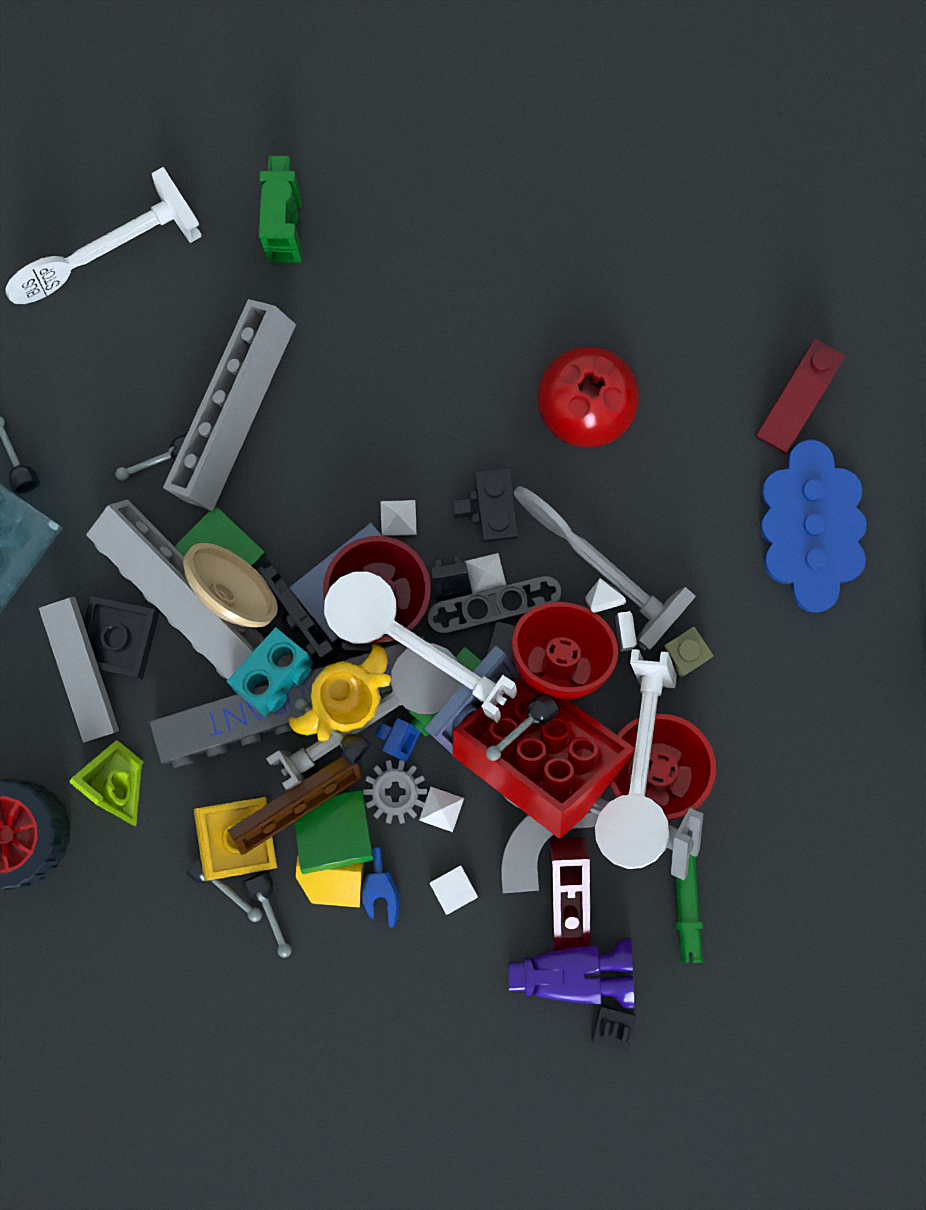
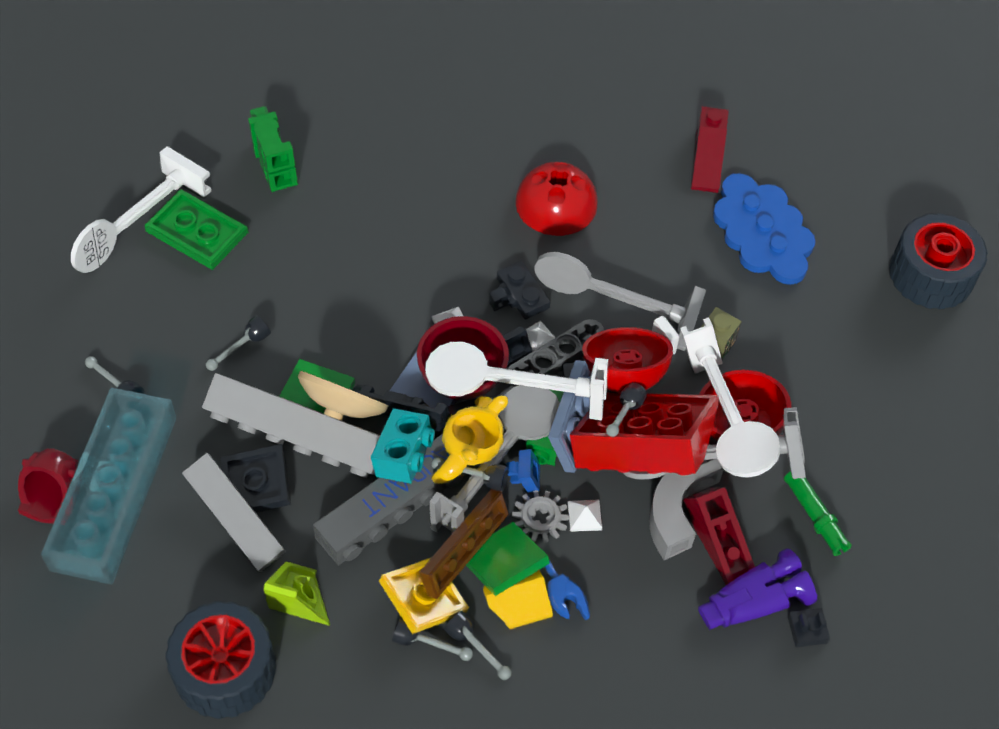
camera: 30 degrees left, 25 degrees down
light grey brick [163,299,296,511] -> none
white tile [430,865,478,915] -> none
white slope [585,578,626,613] -> none
none -> green tile [144,189,248,270]

